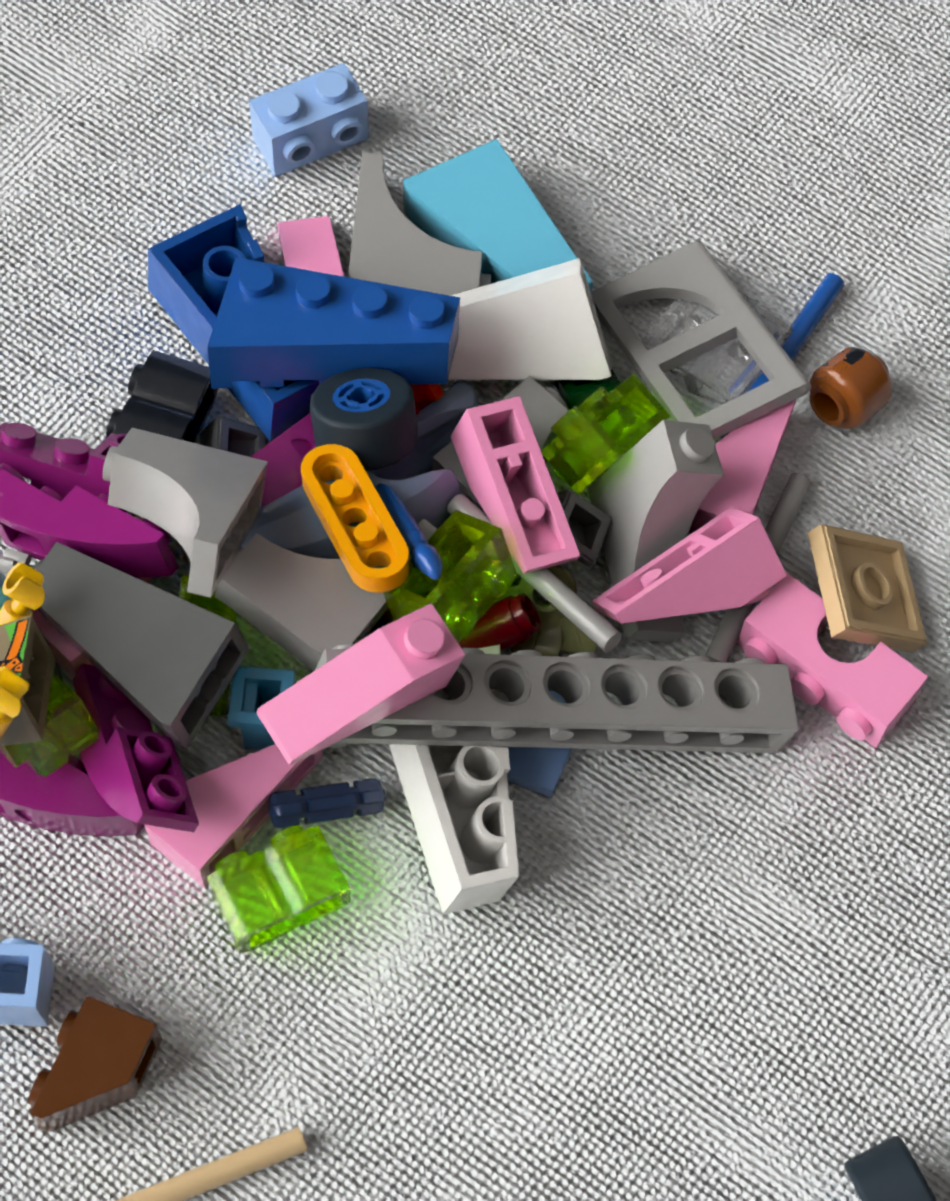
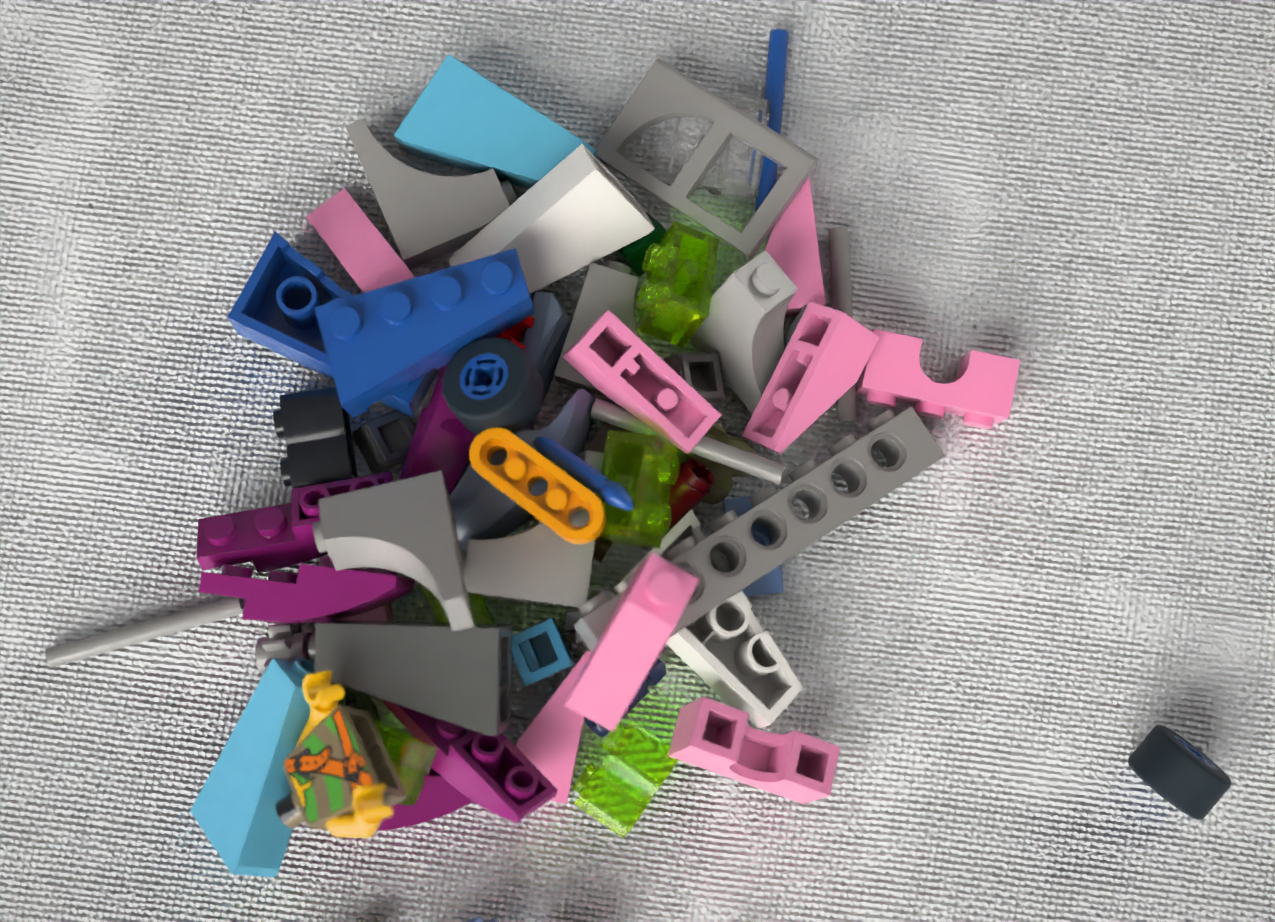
camera: 30 degrees left, 20 degrees up
light blue brick [249,63,369,177] -> none
tan tile [808,524,927,652] -> none
dark orange head [809,347,892,429] -> none
none -> bright pink arch [668,697,840,804]

